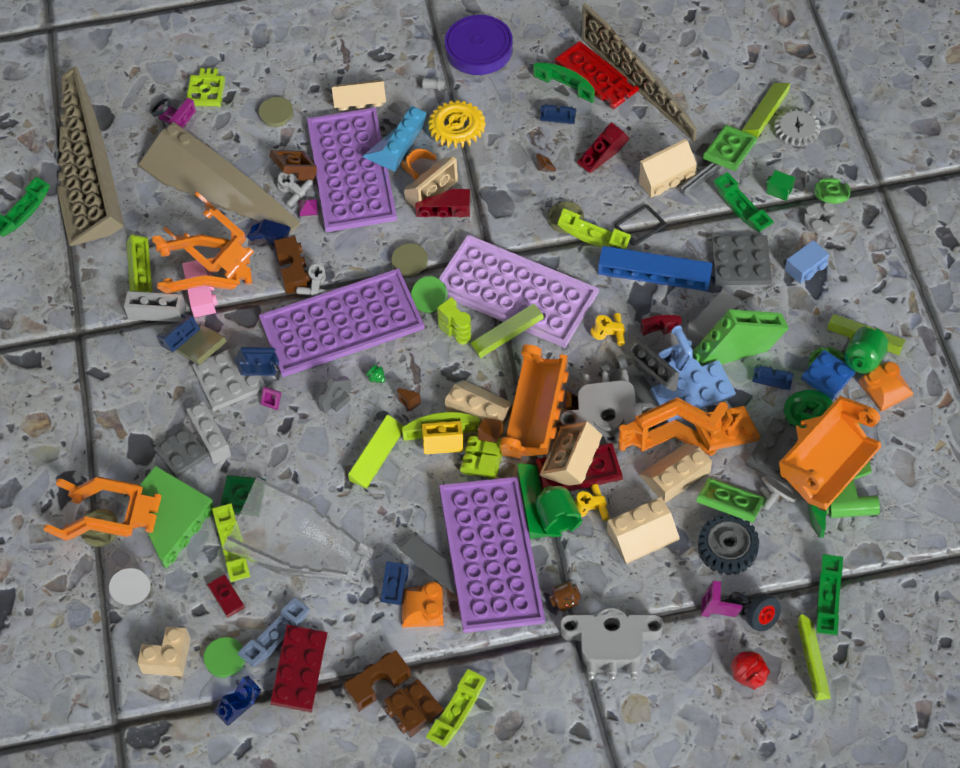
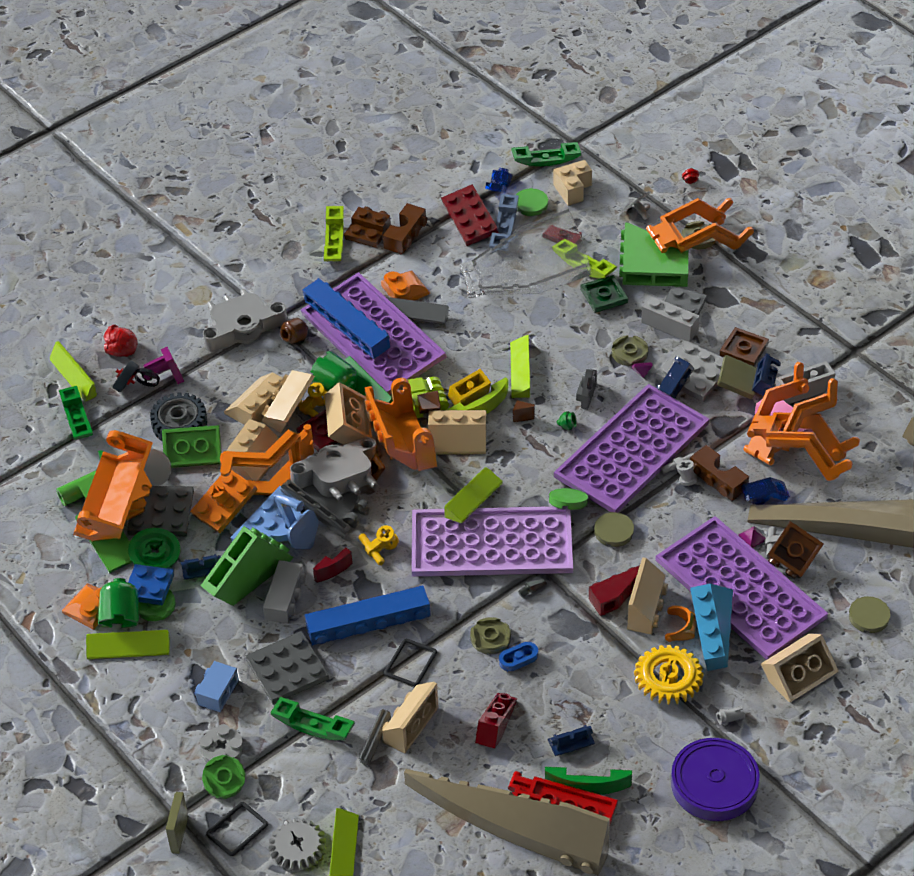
camera: 150 degrees right, 10 degrees down
lime slope [126,235,152,293] -> none
dark blue plate [380,561,409,605] -> none
lime legs [437,297,471,345] -> none
reddish brown slope [536,154,556,172] -> none
lime slope [557,208,631,250] -> none
bright green tile [703,125,758,172] -> none
green brick [765,170,795,201] -> none
none -> olive tile [166,792,189,854]
none -> black piece [206,802,268,856]
none -> slope [261,370,315,433]
none -> blue brick [302,278,391,359]
none -> blue plate [499,642,538,671]
none -> green slope [511,142,582,167]
none -> pearl dark grey bar [518,579,547,598]
none -> olive tile [611,335,648,366]
none -> red plate [682,168,699,184]
none -> reddish brown plate [719,327,769,366]

